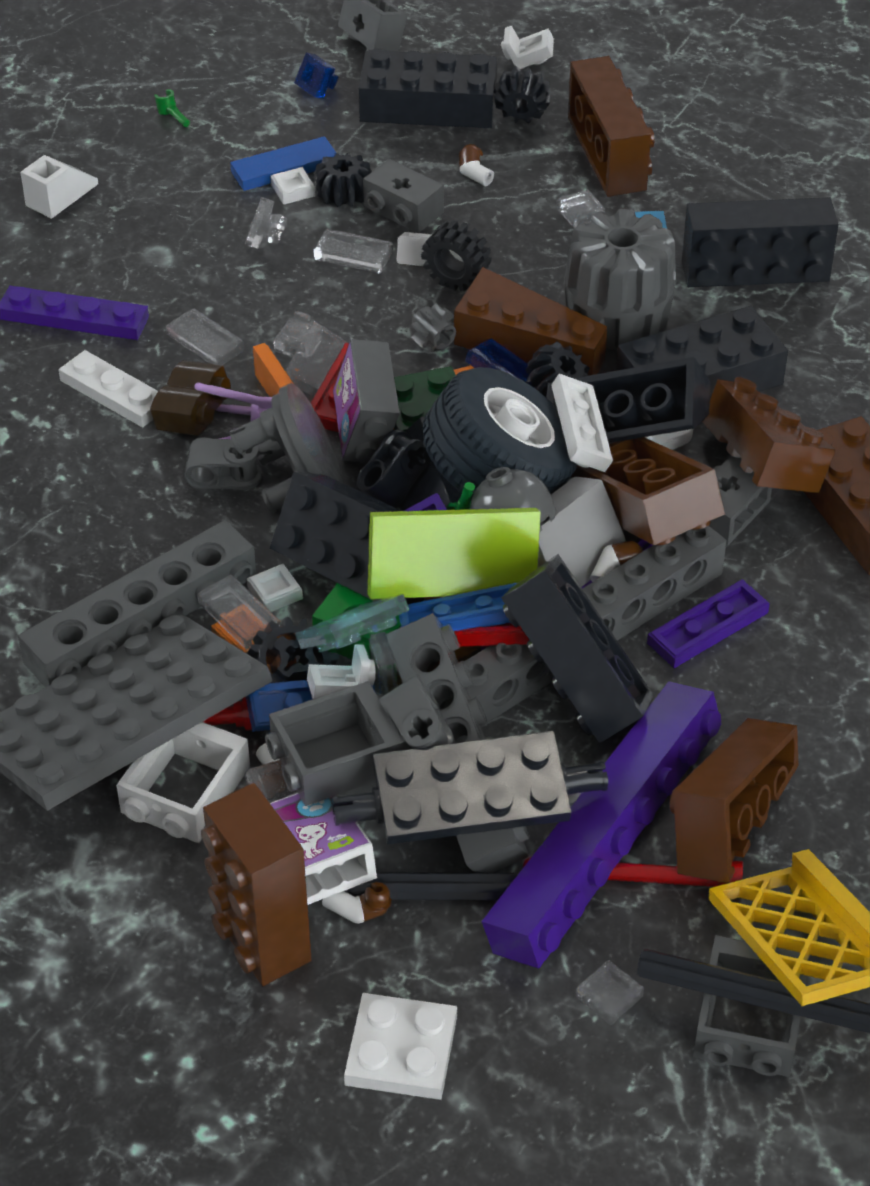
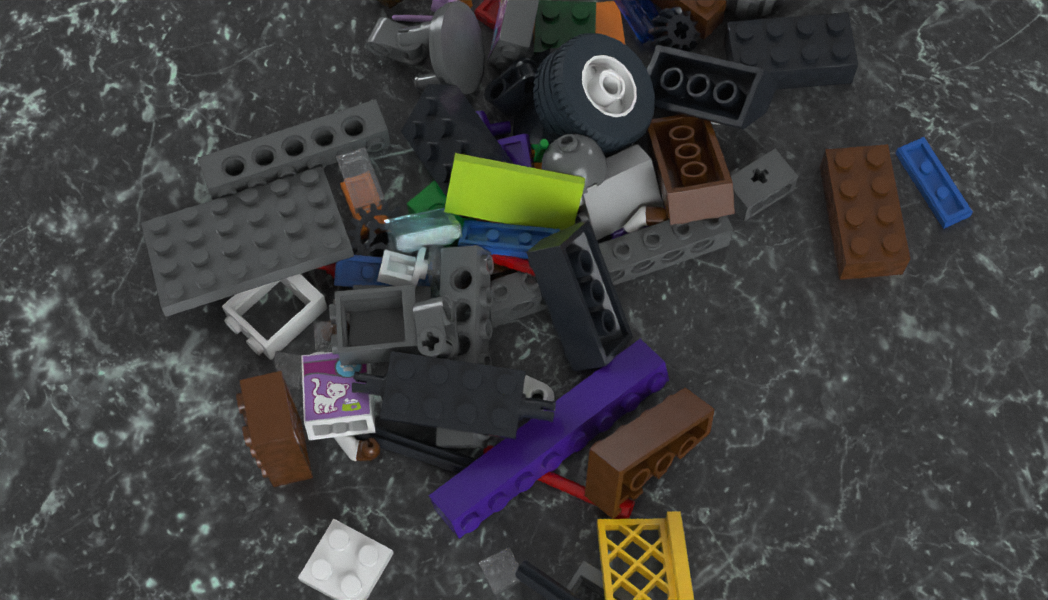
camera: 20 degrees right, 20 degrees up
white tile [247,564,303,614] -> none
white plate [551,374,613,472] -> none
dark purple tile [647,579,770,668] -> none
reddish brown wedge [702,377,836,493] -> none

